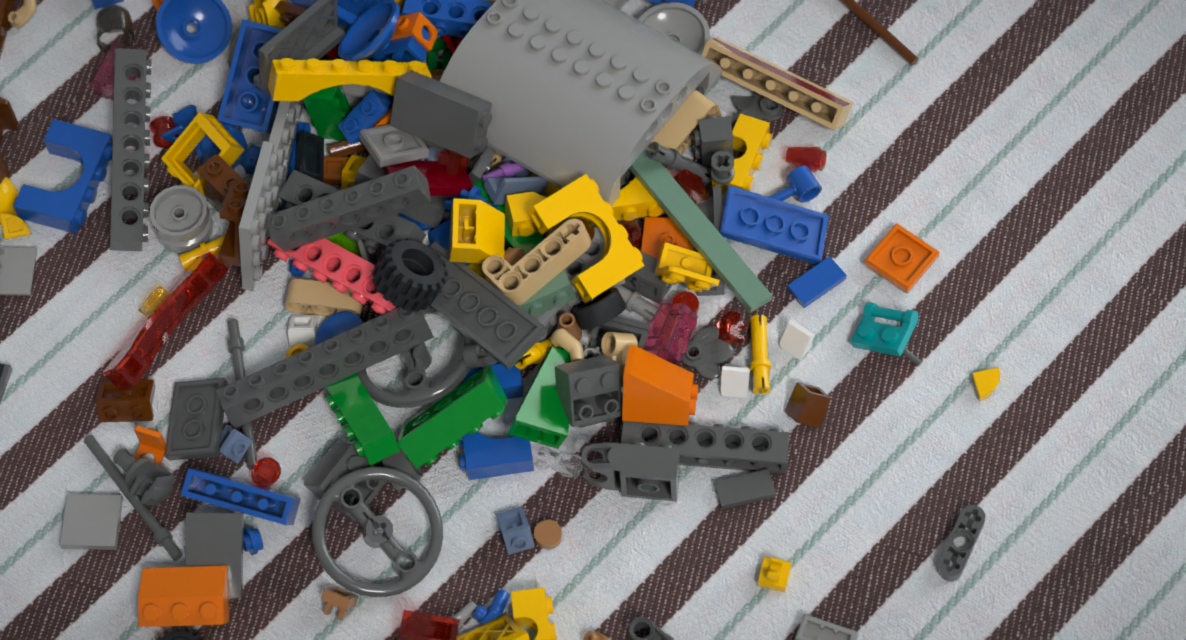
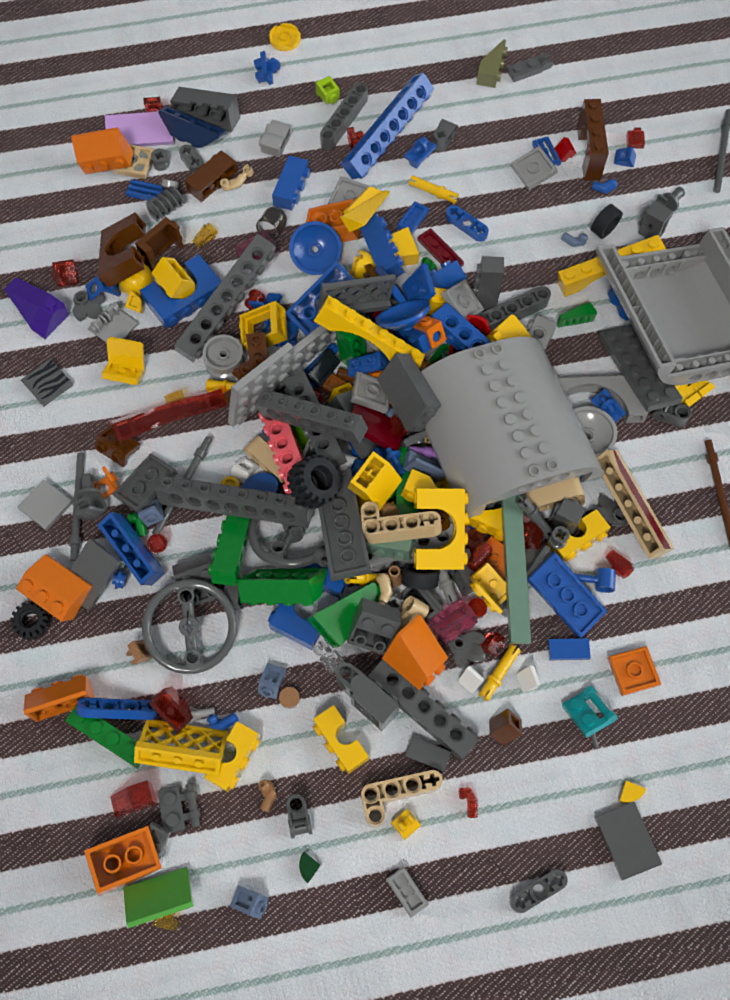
camera: 30 degrees right, 5 degrees up
none -> yellow bracket [102,337,145,385]
none -> green arm [127,512,147,537]
none -> yellow slope [151,257,195,299]
none -> clear yellow cone [192,223,218,248]
none -> yellow arch [312,705,369,775]
none -> tan beam [361,770,443,827]
none -> clear red arm [459,787,478,818]
none -> clear red cone [467,542,493,572]
none -> dark grey tile [595,802,662,880]

